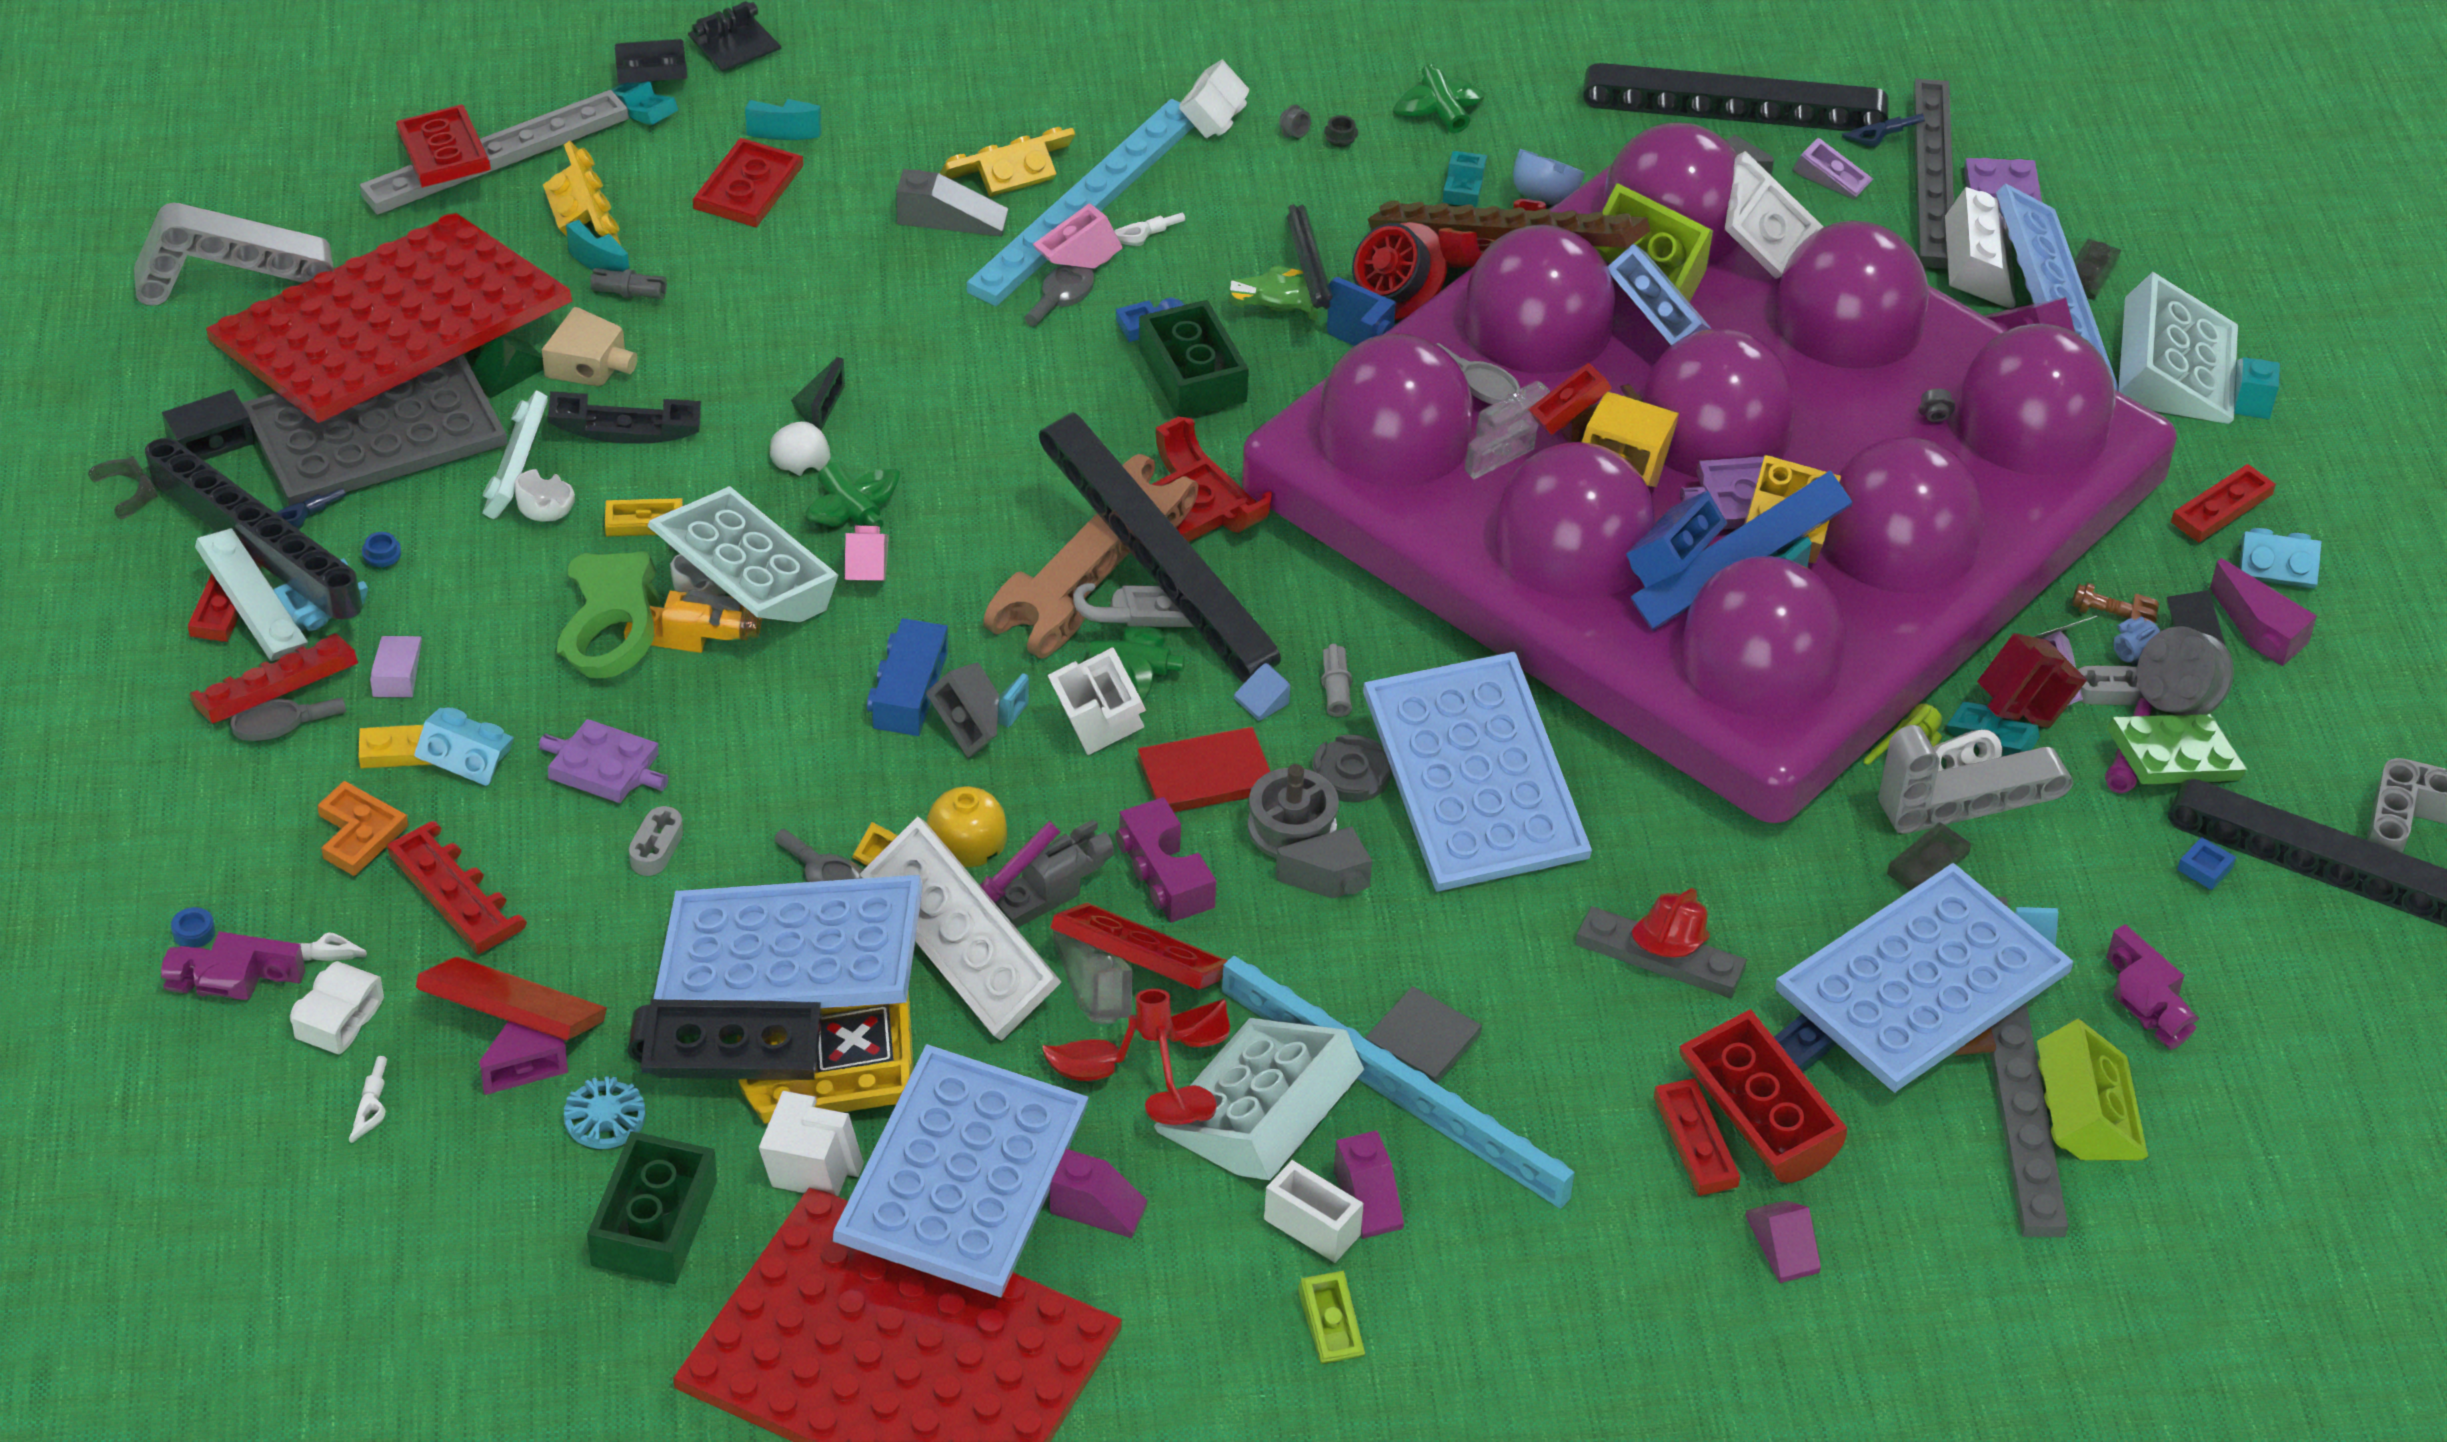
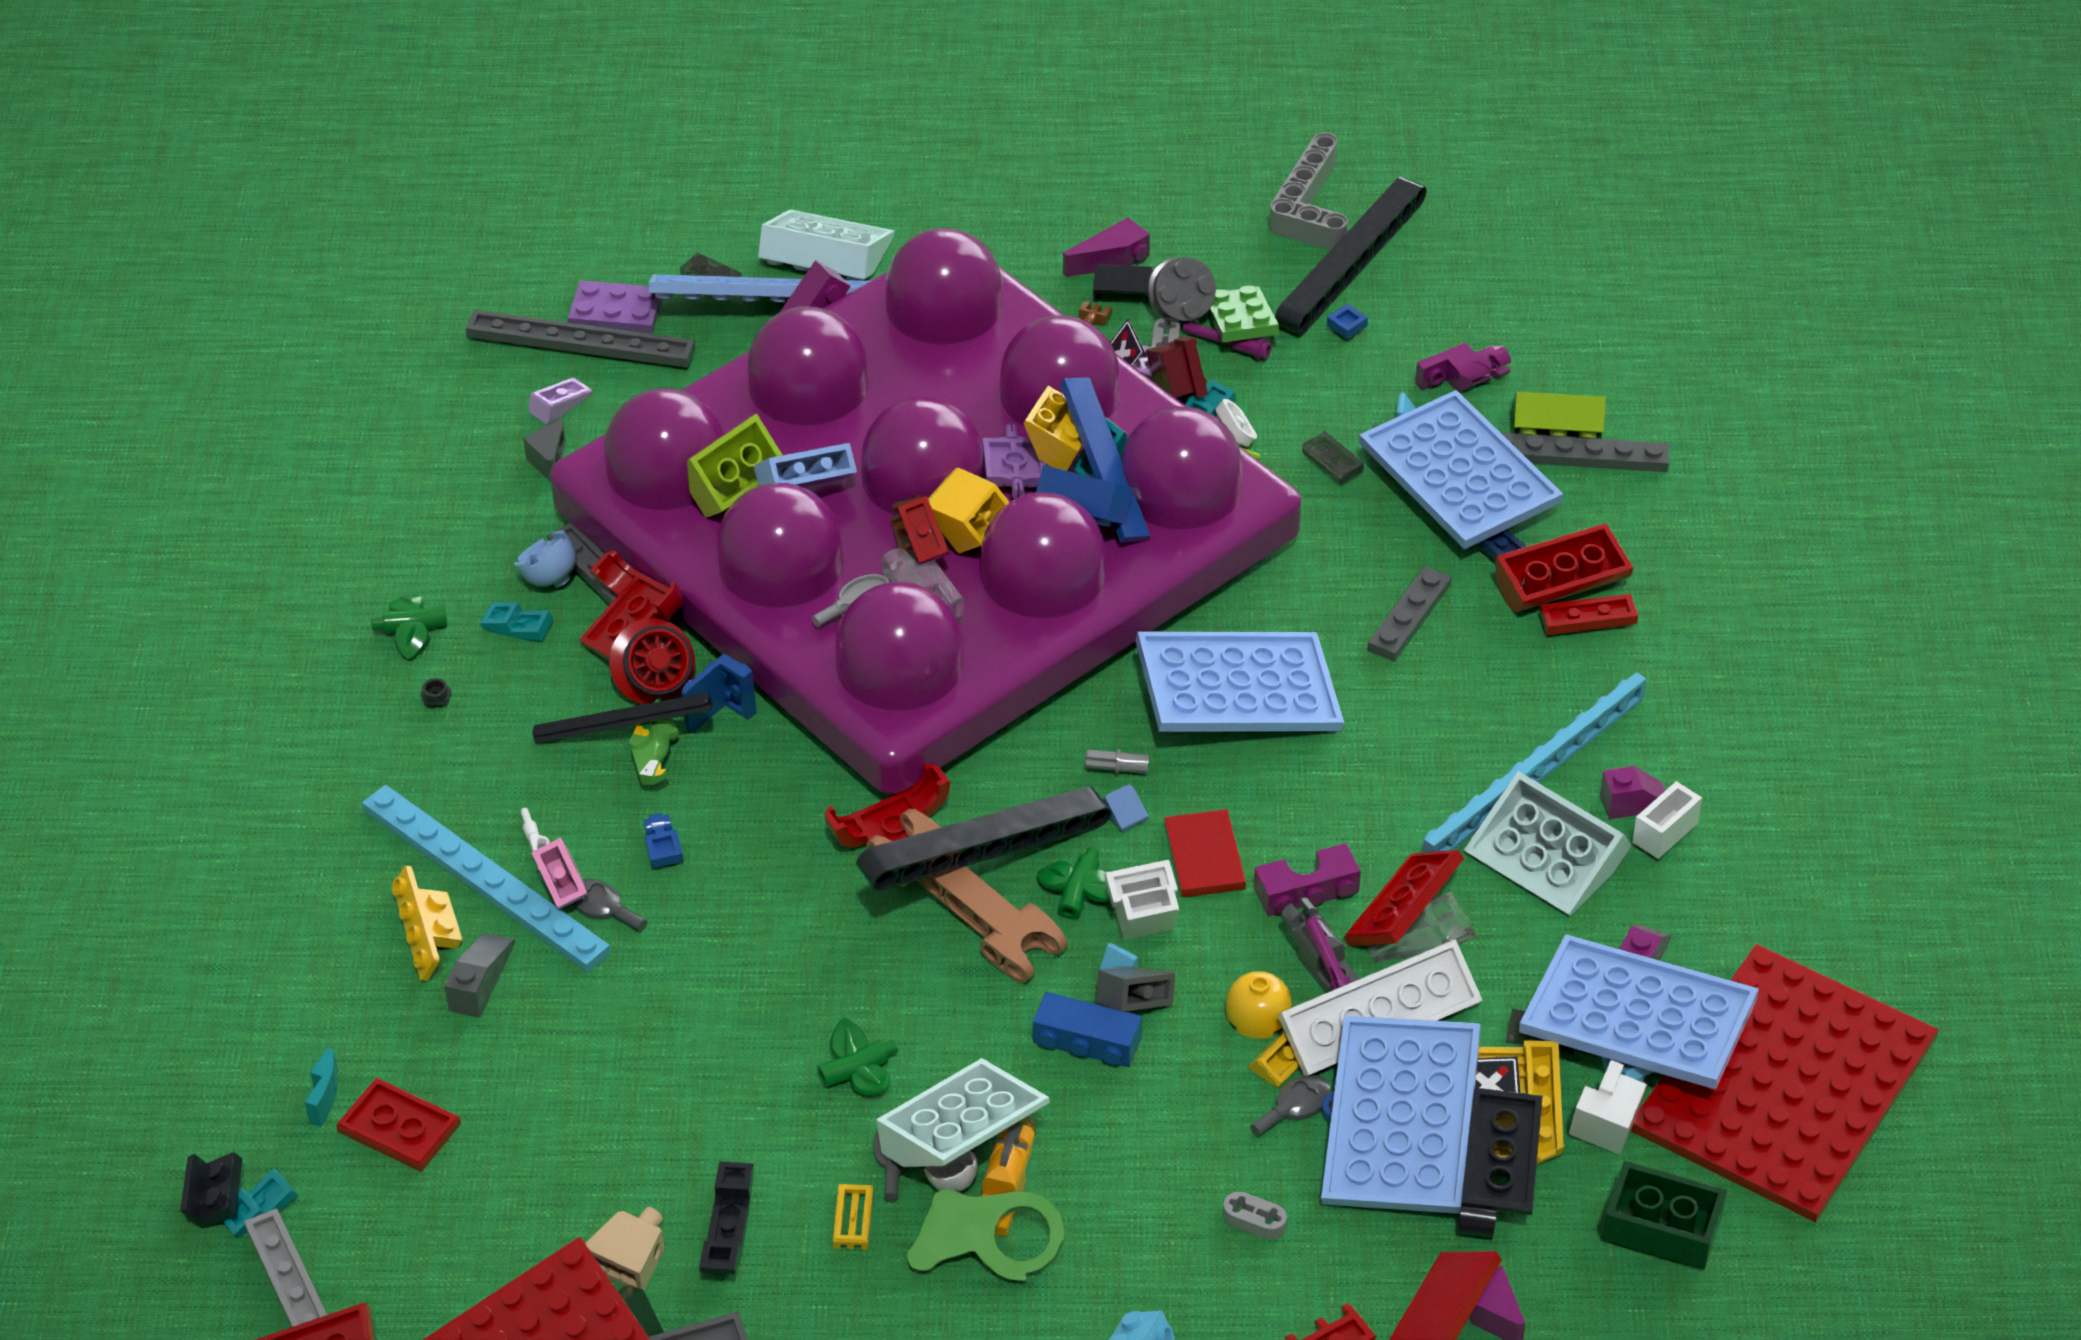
camera: 80 degrees left, 0 degrees up
light aqua plate [482,390,548,520] -> none
white hair [514,469,575,522] -> none
medium lavender plate [539,719,669,803] -> none
yellow bracket [543,140,621,245] -> none
medium azure wheel [564,1076,646,1149] -> none
teal slope [566,219,629,272] -> none
dark grey pin [590,268,667,300] -> none
black hinge [688,1,782,72] -> none
white hair [770,422,830,476] -> none
black slope [791,357,845,431] -> none
bright pink slope [845,526,889,581] -> none
red plant [1043,989,1230,1125] -> none
light grey plate [1073,583,1194,627] -> none
dark green brick [1138,299,1249,417] -> none
white brick [1179,59,1249,138] -> none
flat silver wheel [1248,764,1339,858] -> none
dark grey slope [1275,826,1372,899] -> none
dark grey plate [1279,105,1311,138] -> none
lime slope [1298,1270,1365,1364] -> none
dark grey tile [1313,735,1391,802] -> none
dark grey tile [1365,986,1482,1084] -> none
reddish brown plate [1368,200,1651,248] -> none
black beam [1583,63,1889,132] -> none
red piece [1631,888,1710,958] -> none
white wing [1725,151,1823,279] -> none
magenta slope [1745,1200,1821,1283] -> none
dark blue hand [1842,113,1925,147] -> none
light grey beam [1878,725,2073,834] -> none
dark grey plate [1918,389,1955,422] -> none
white slope [1945,187,2016,309] -> none
medium blue gear [2113,616,2160,666] -> none
red plate [2171,464,2276,543] -> none
teal slope [2234,357,2280,419] -> none
medium azure bracket [2238,528,2322,589] -> none

